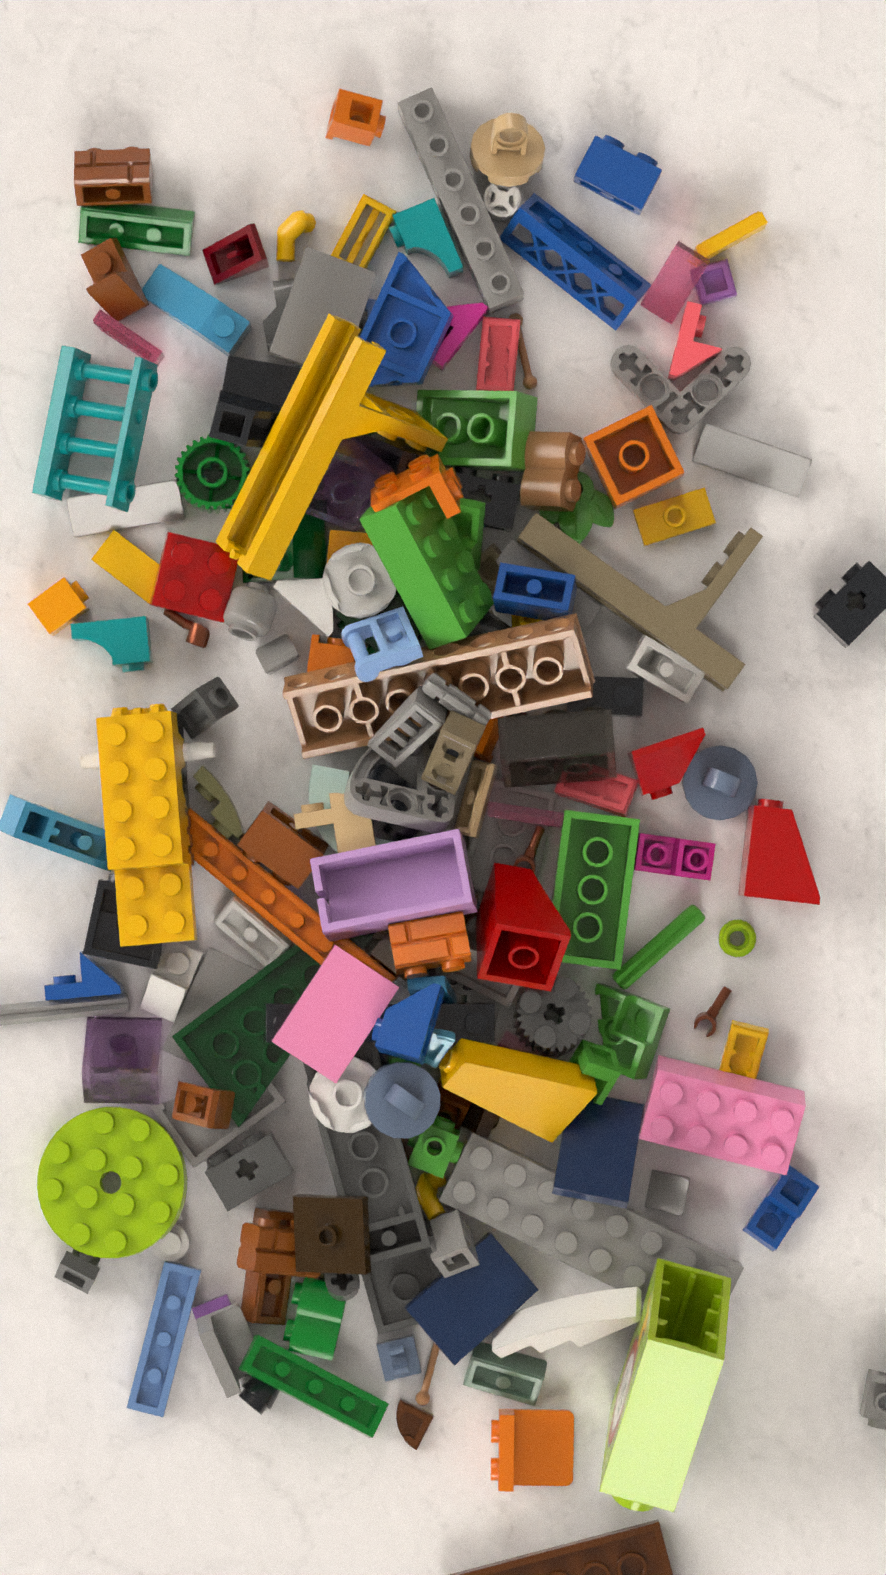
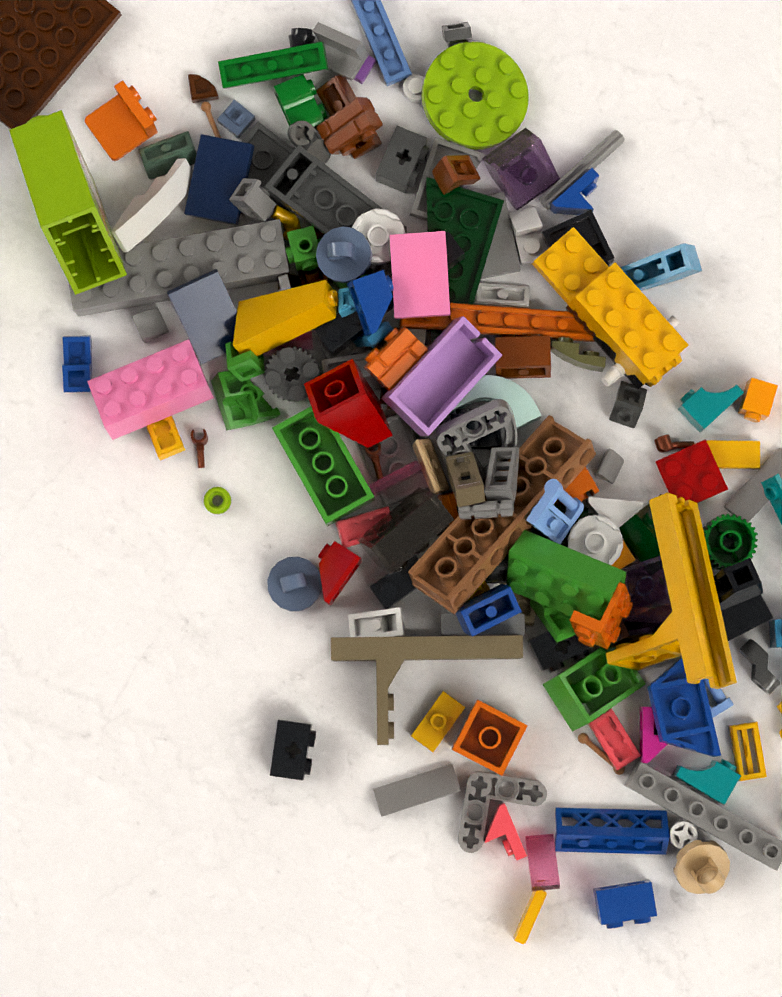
camera: 150 degrees right, 5 degrees down
light grey head [223,582,278,641] -> none
light grey tile [268,247,377,366] -> none
tan brick [293,793,376,853] -> none
dark brown plate [293,1194,371,1275] -> none
medium nougat brick [520,431,586,512] -> none
bright green plate [539,471,614,544] -> none
bright green axle [612,905,705,990] -> none
dark pink slope [634,833,716,881] -> none
medium lavender tile [690,259,737,306] -> none
red slope [738,799,821,905] -> none

